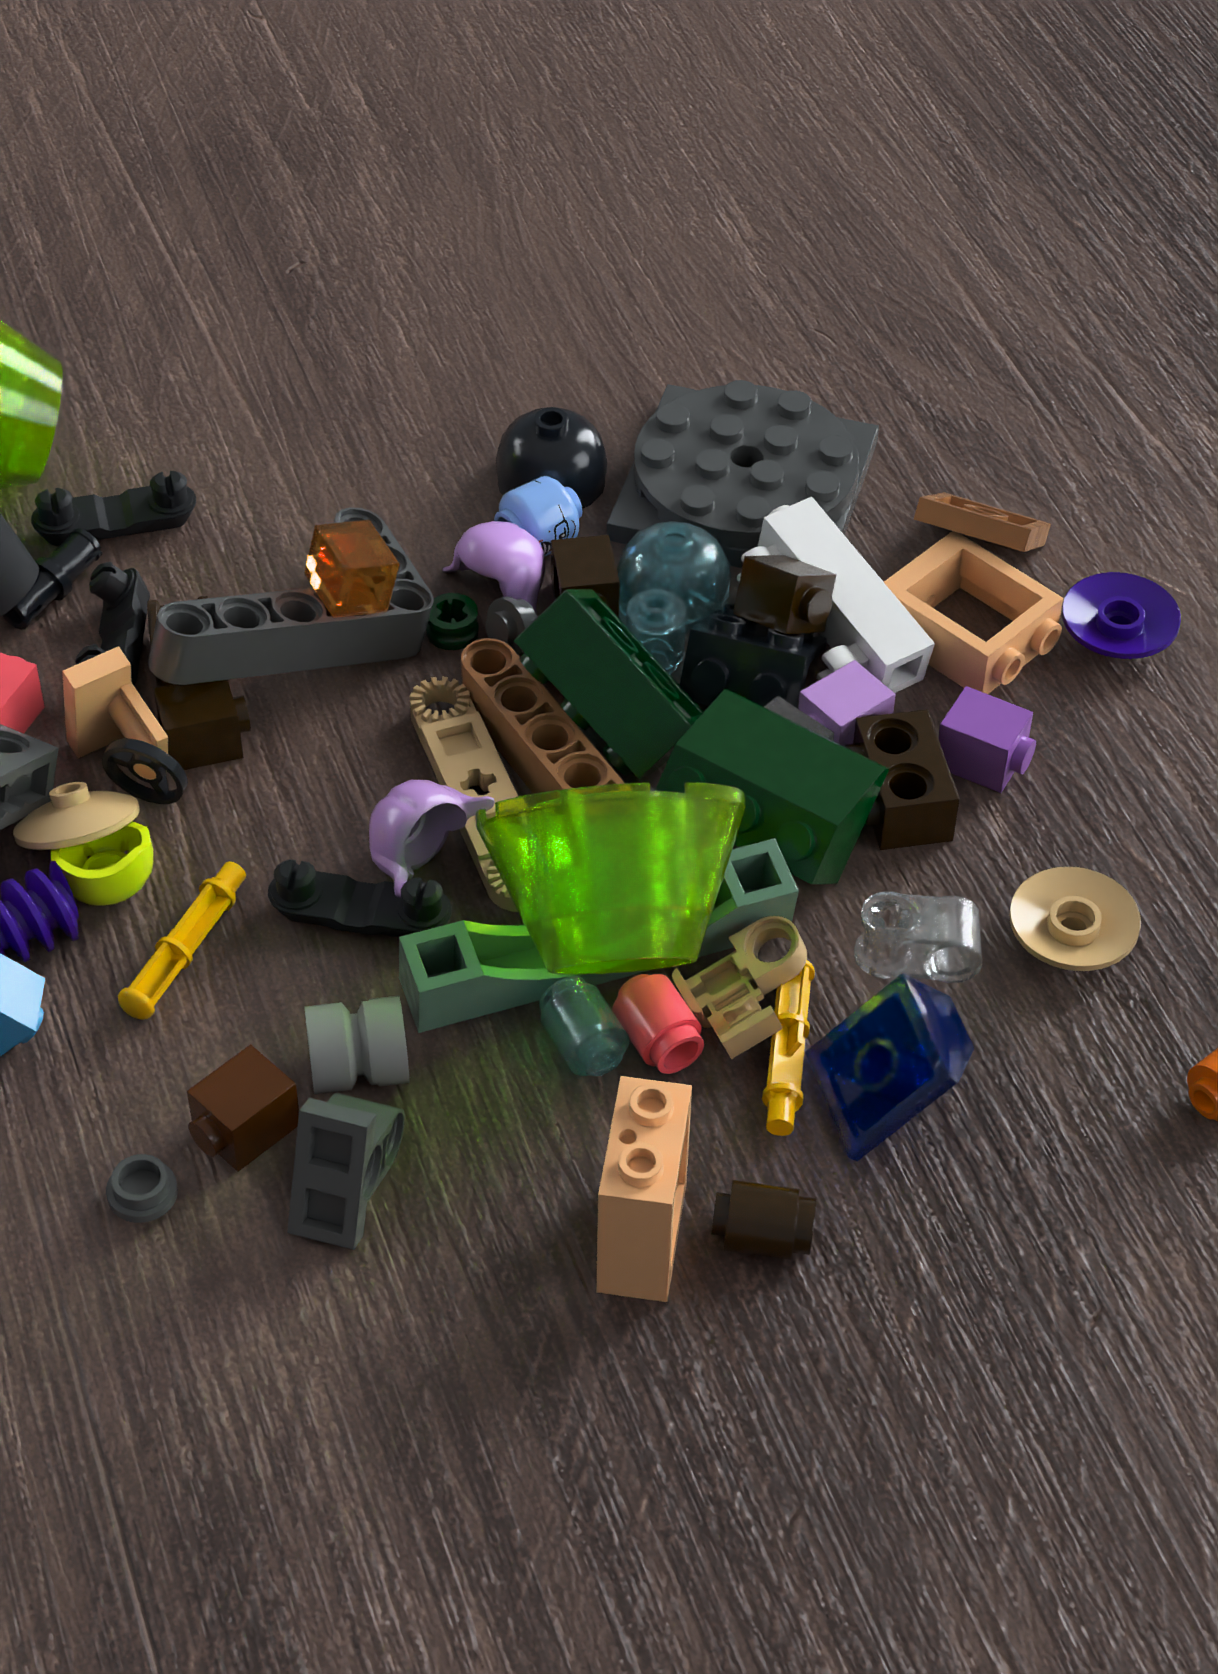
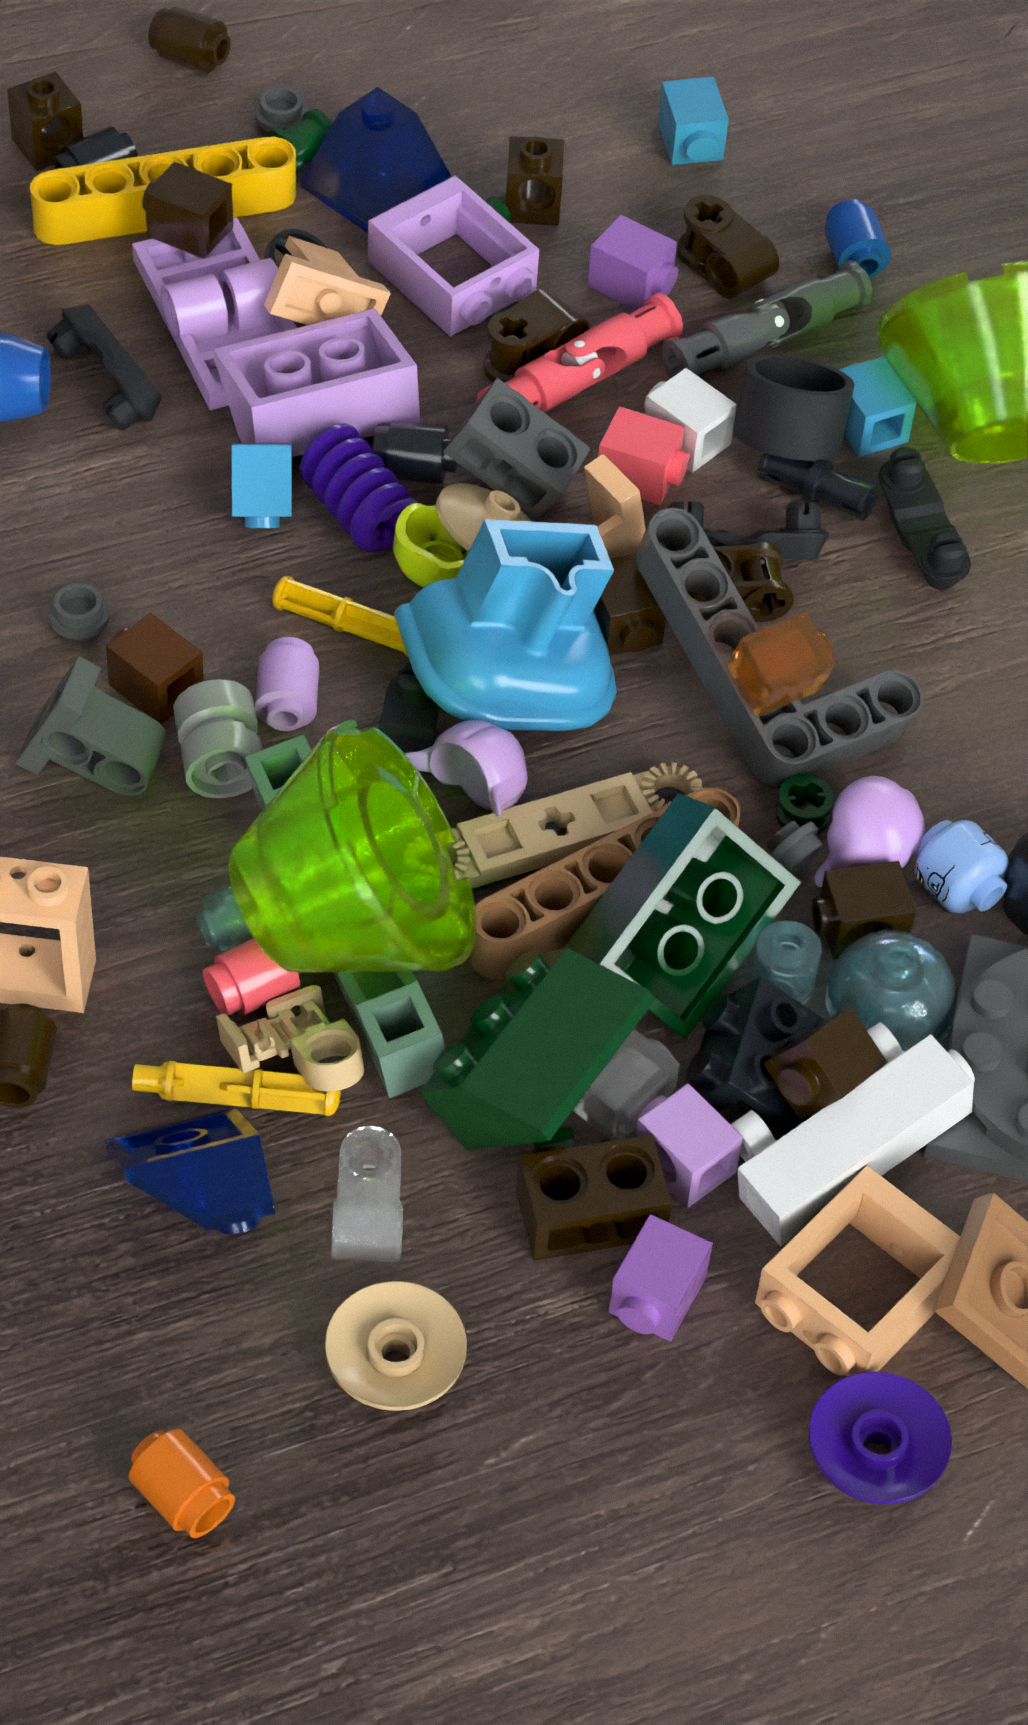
camera: 85 degrees right, 5 degrees up
none -> lavender brick [255,637,319,731]
none -> dark azure piece [394,519,617,731]

